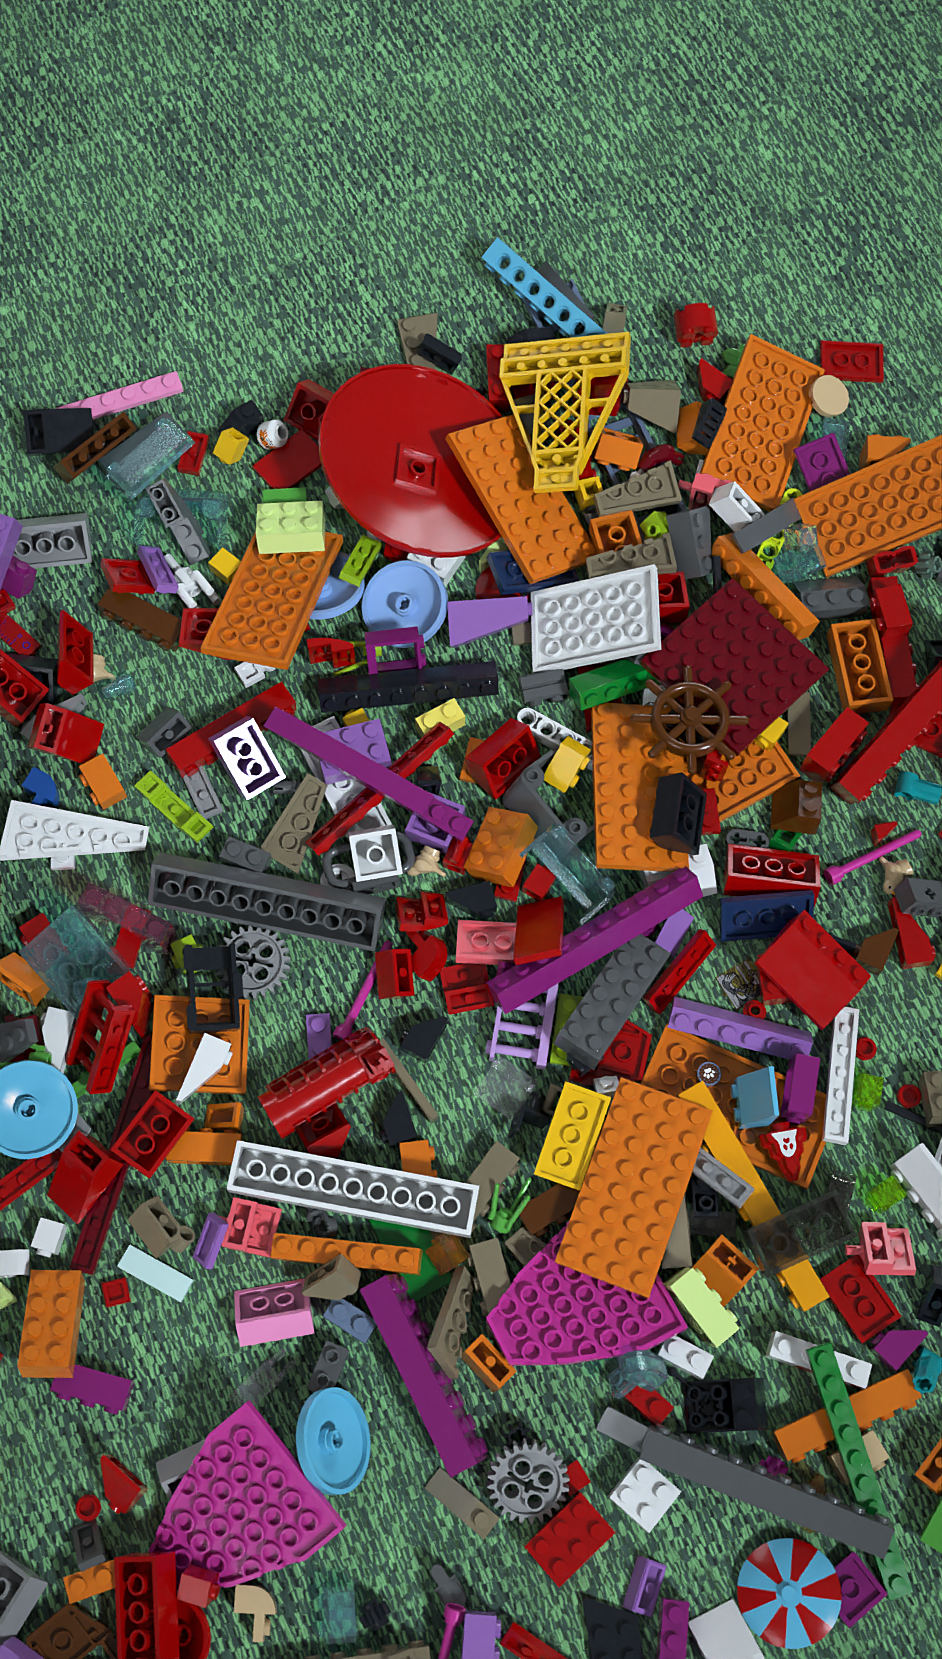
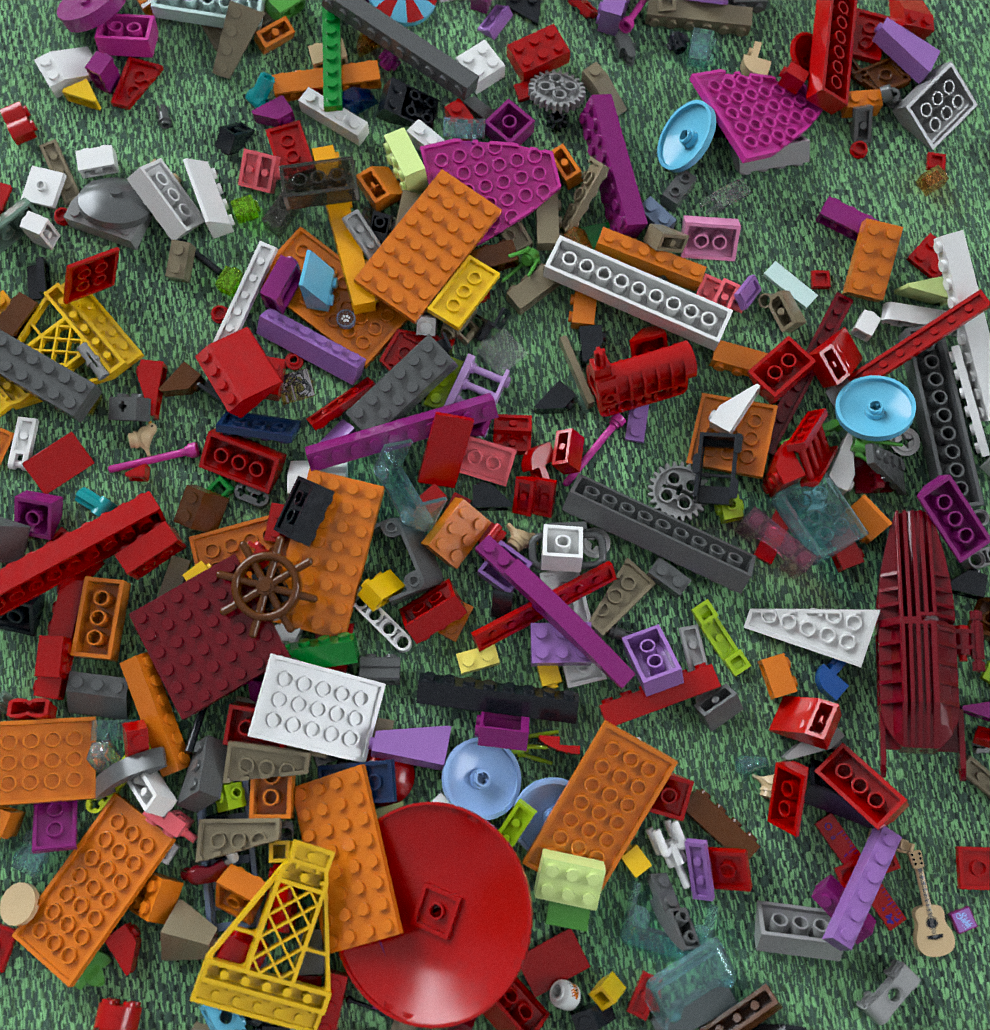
camera: 165 degrees left, 5 degrees up
red slope [100,1454,148,1514] -> none
orange slope [204,1102,244,1132] -> none
black slope [692,398,727,449] -> none
red rock [758,1122,807,1182] -> none
red tile [896,1084,921,1108] -> none
none -> red slope [122,720,149,758]
none -> clear blue slope [343,87,378,115]
none -> magenta brick [484,98,535,146]
none -> dark grey connector [880,84,902,109]

